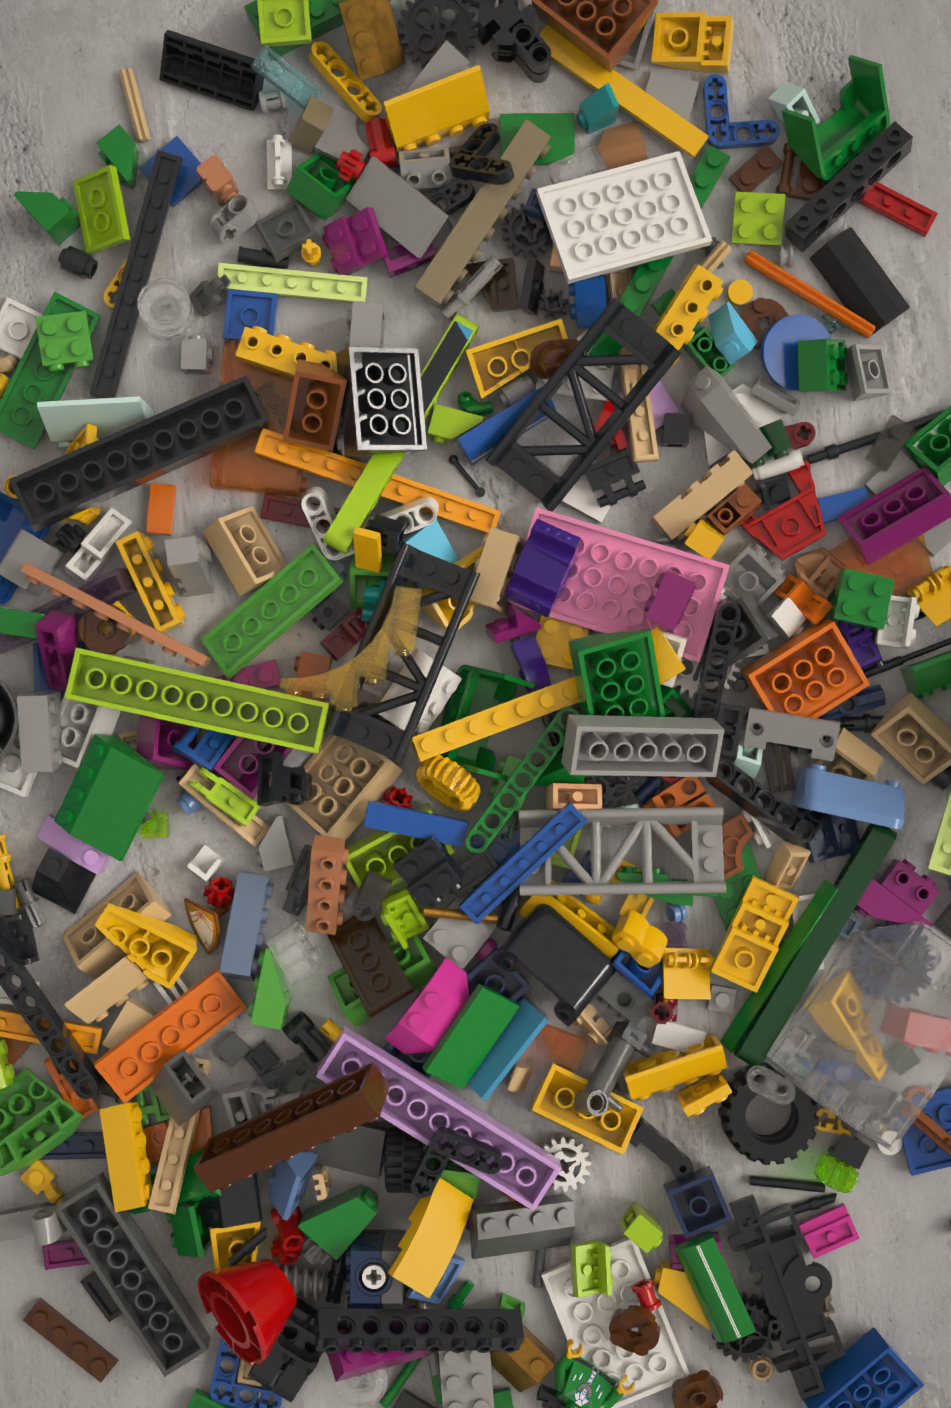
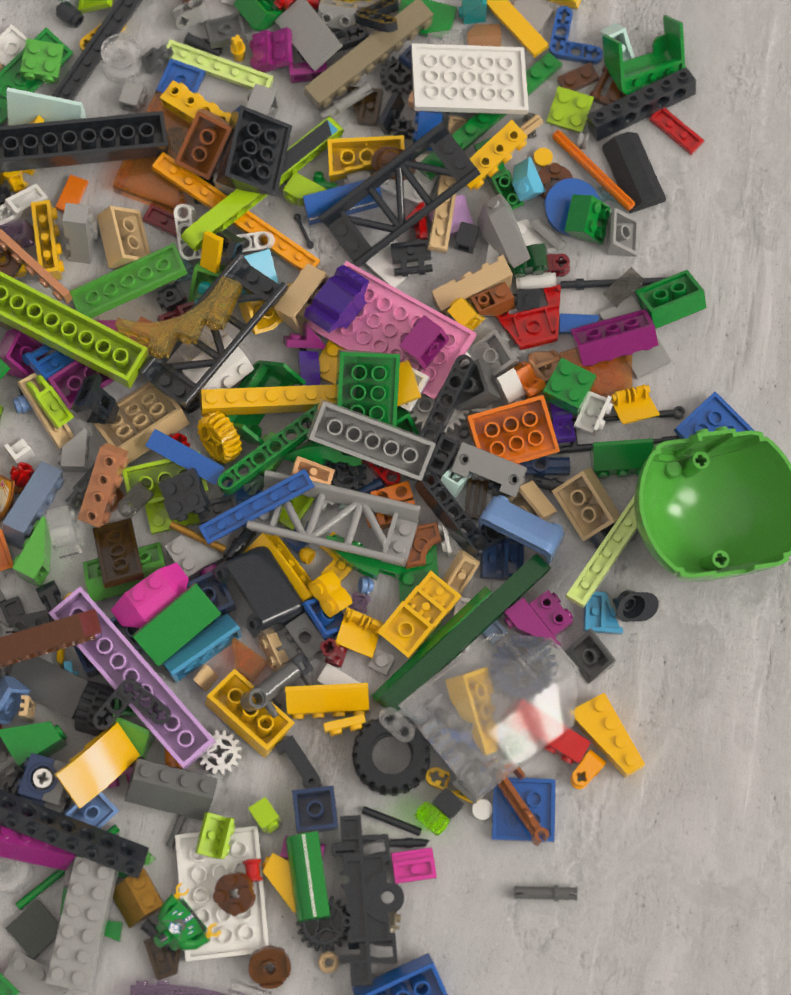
camera: 15 degrees right, 15 degrees down
lime bracket [380,889,430,950] -> none

